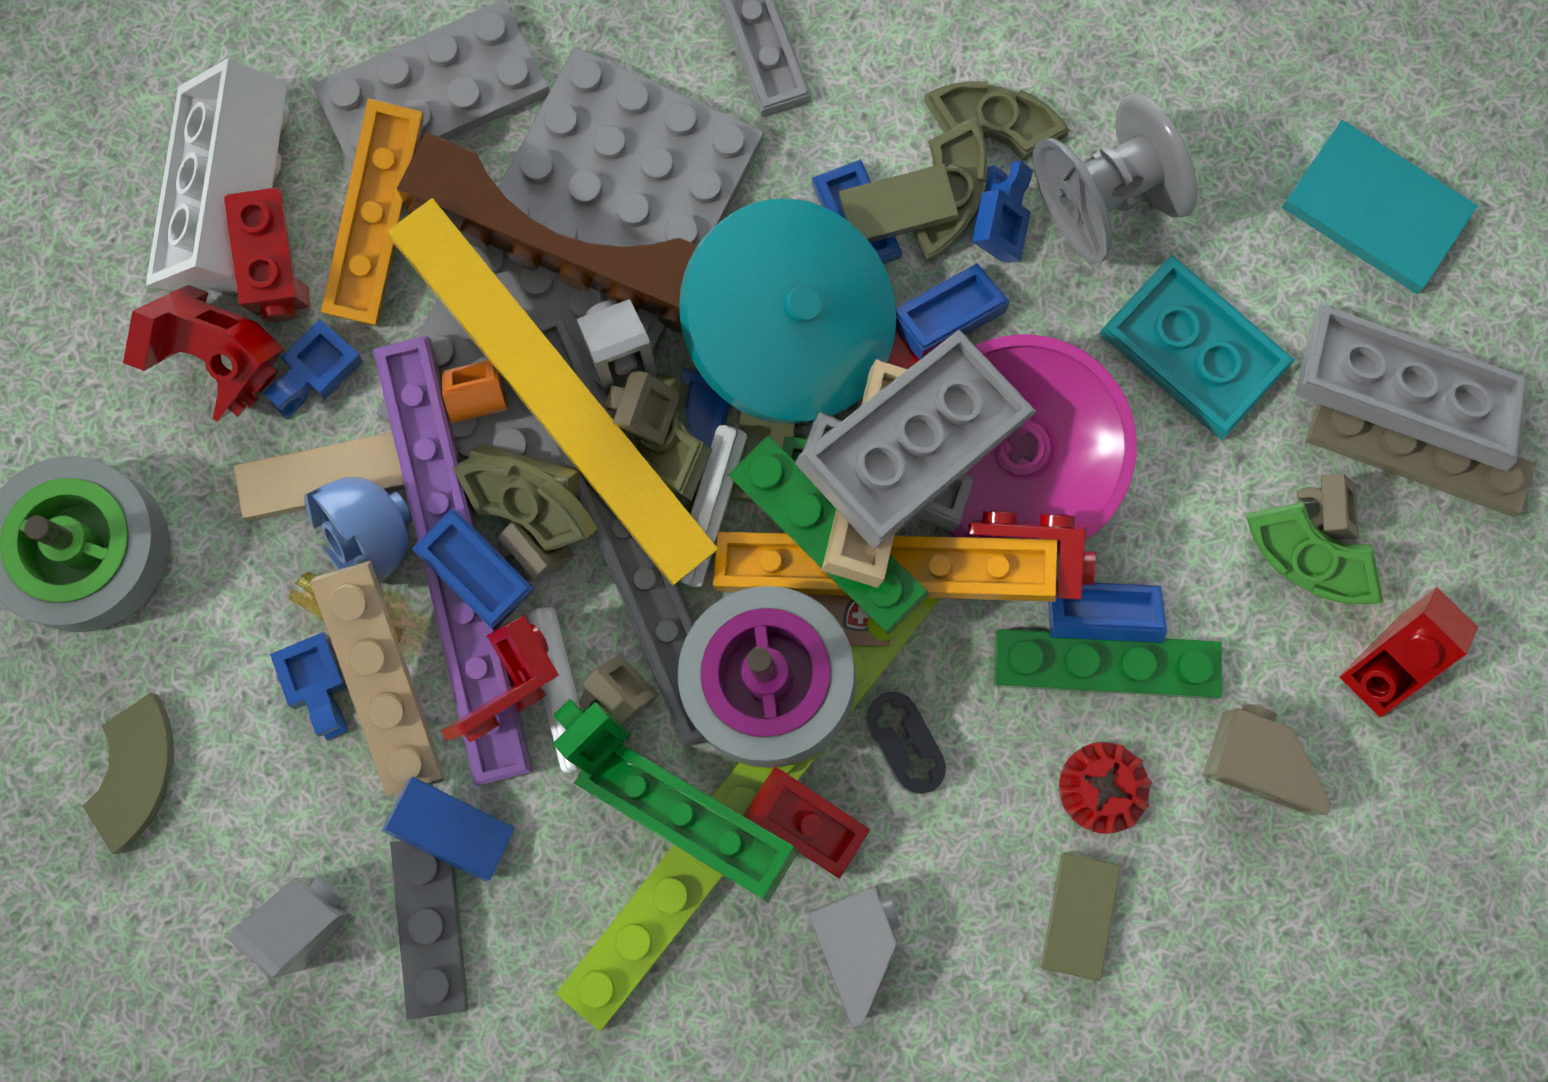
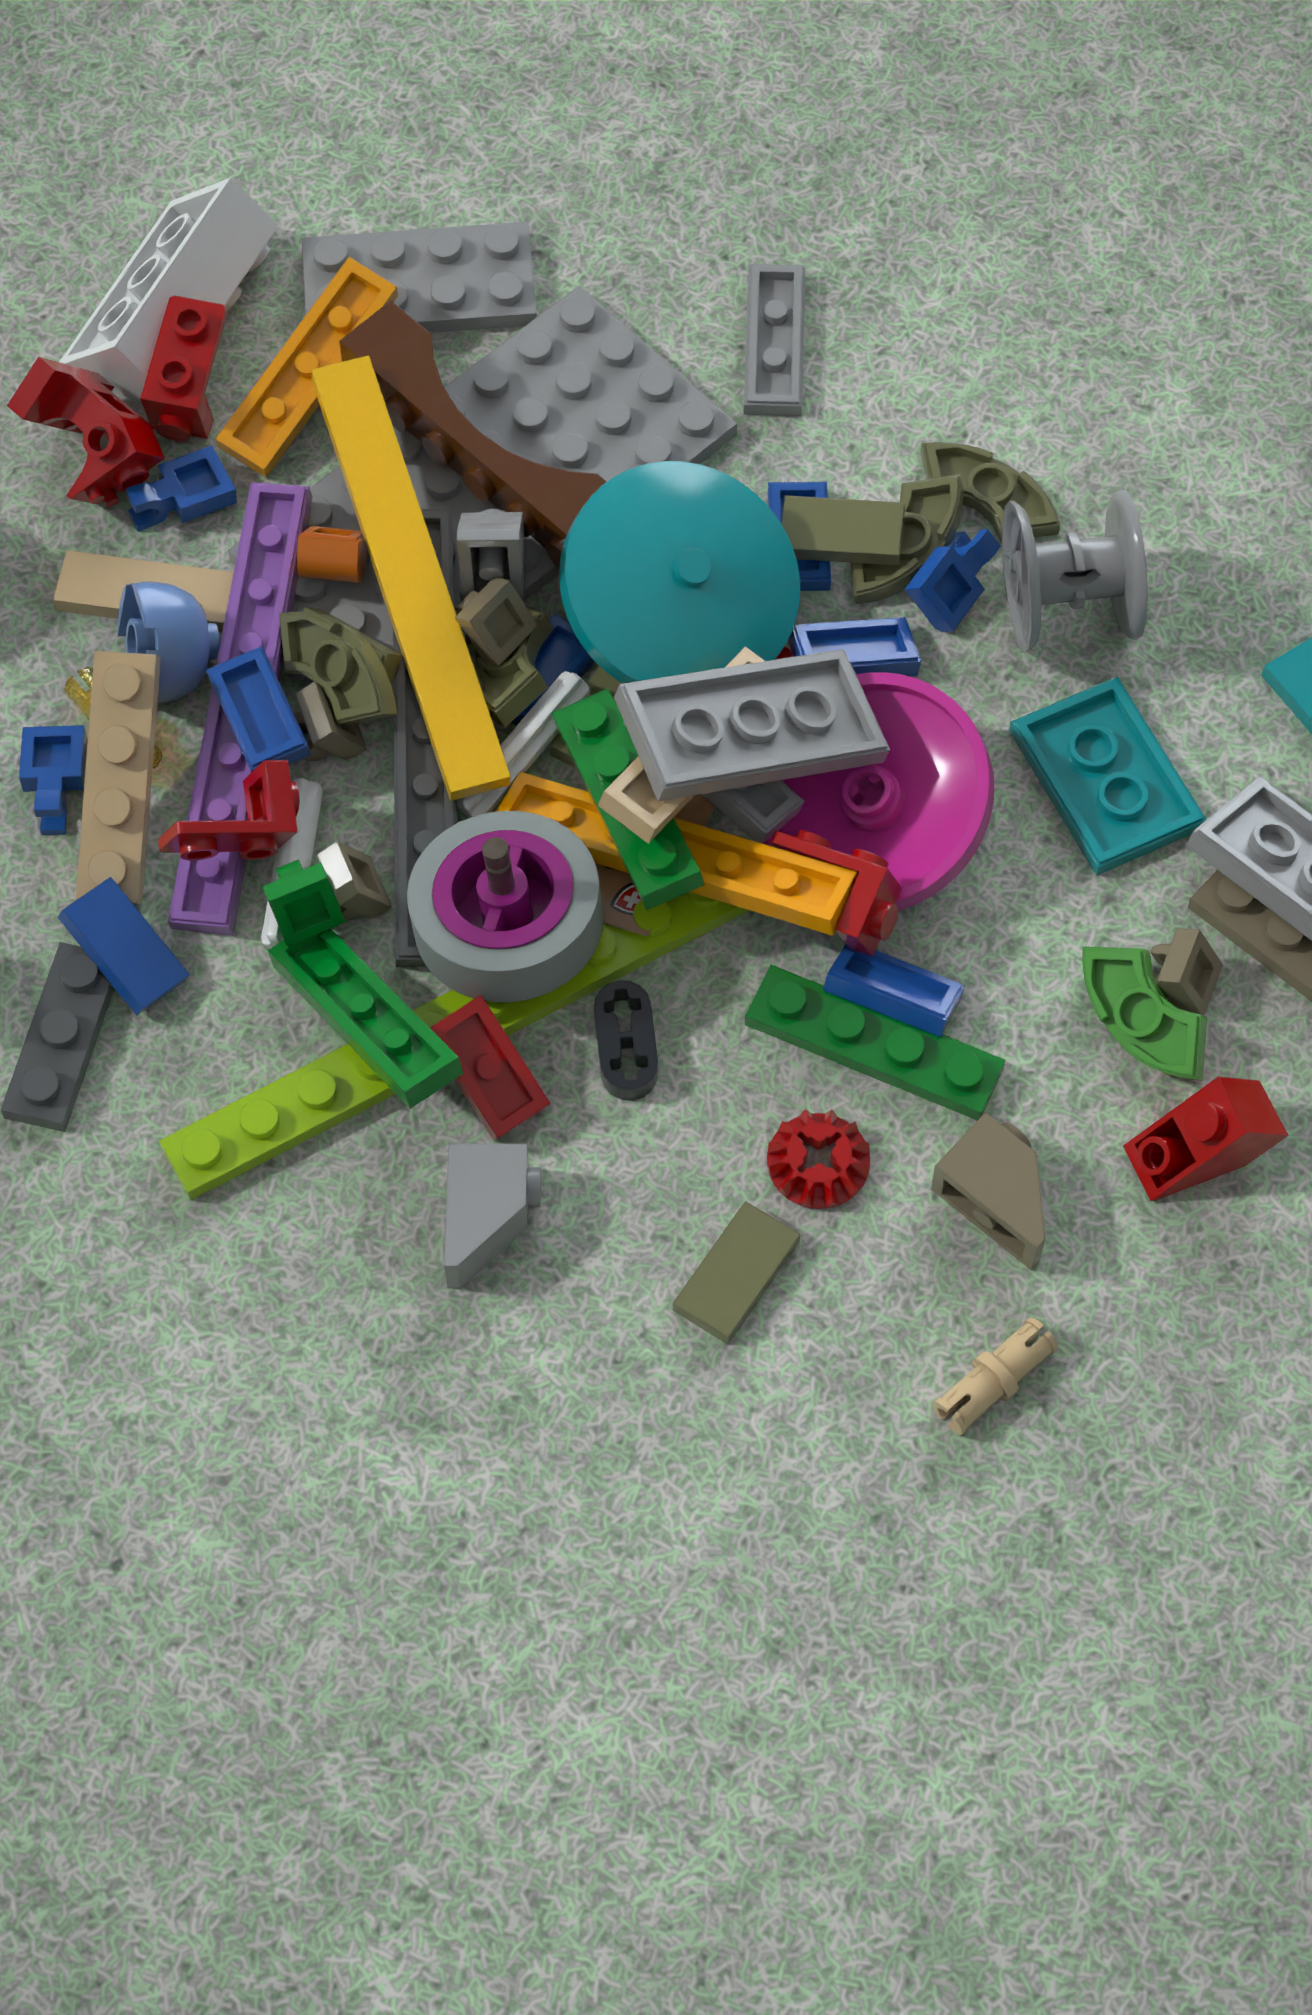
camera: 25 degrees right, 15 degrees down
none -> tan pin [932,1317,1058,1436]

